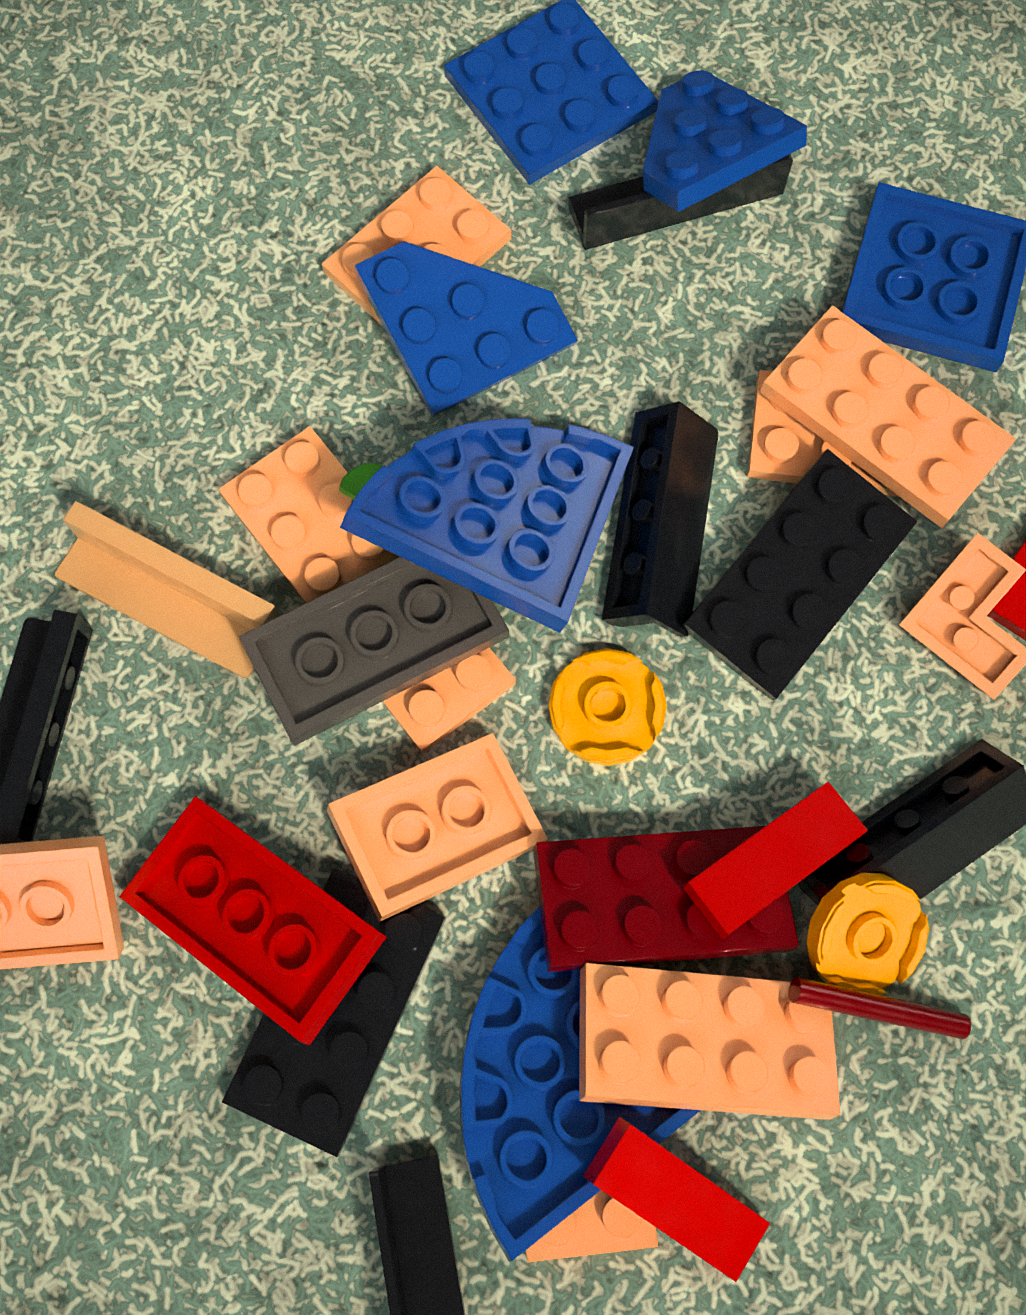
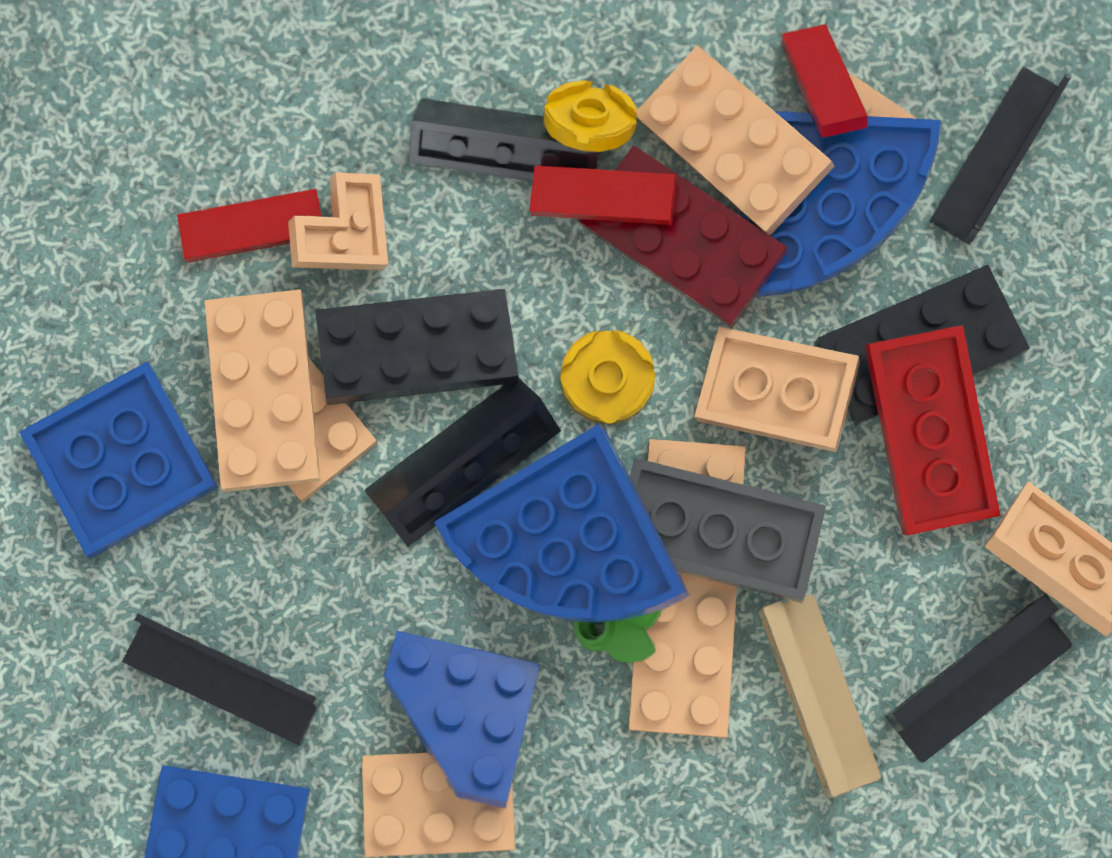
camera: 140 degrees left, 5 degrees up
blue plate [643,70,807,212] -> none
dark red bar [788,977,971,1039] -> none

